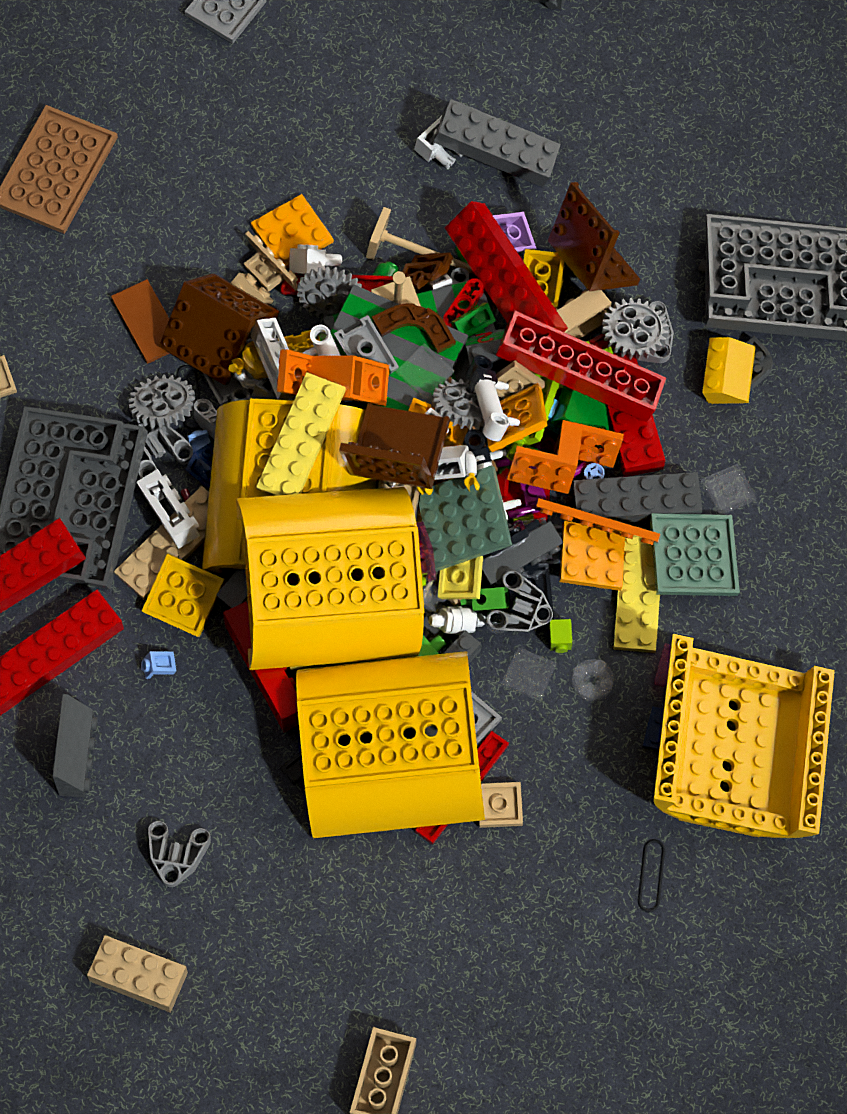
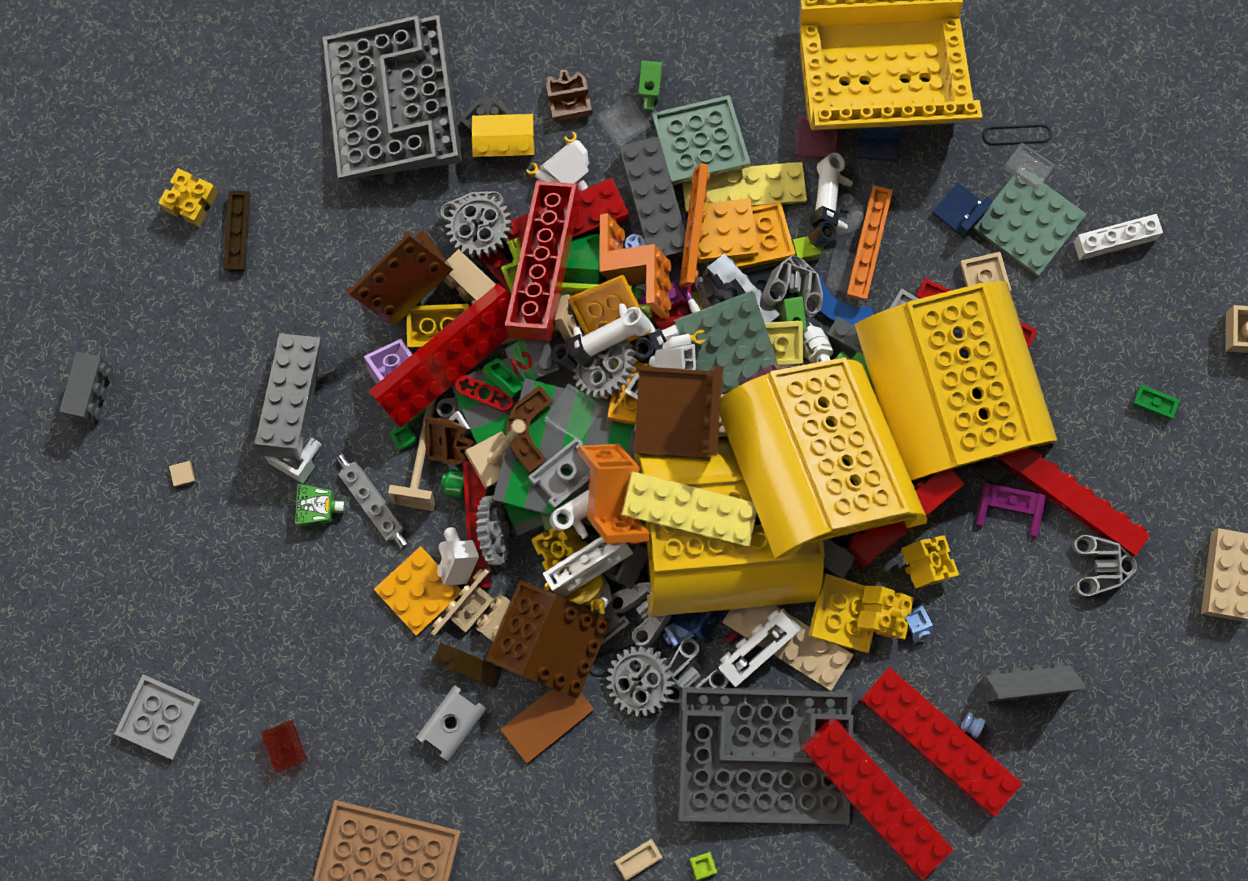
camera: 100 degrees left, 10 degrees up
none -> yellow brick [158,168,219,227]
none -> tan tile [169,461,196,487]
none -> dark brown plate [223,191,250,271]
none -> clear red bracket [261,720,307,772]
none -> torso [295,484,345,527]
none -> light grey plate [336,454,408,549]
none -> green tile [389,423,418,452]
none -> light grey piece [416,685,487,762]
none -> dark brown slope [432,642,501,687]
none -> white torso [526,132,589,191]
none -> reddish brown plate [546,69,593,122]
none -> bright green torso [639,61,662,111]
none -> light orange plate [732,201,796,270]
none -> piece [808,153,853,248]
none -> blue tile [819,276,873,326]
none -> orange plate [846,185,893,302]
none -> yellow brick [857,586,914,639]
none -> yellow brick [901,535,959,589]
none -> dark blue bracket [933,183,993,238]
none -> light blue wheel [960,712,985,739]
none -> sand green plate [972,166,1086,277]
none -> magenta plate [976,483,1046,536]
none -> red brick [978,412,1150,557]
none -> clear tile [1003,143,1055,191]
none -> white brick [1073,214,1163,261]
none -> green plate [1132,384,1180,420]

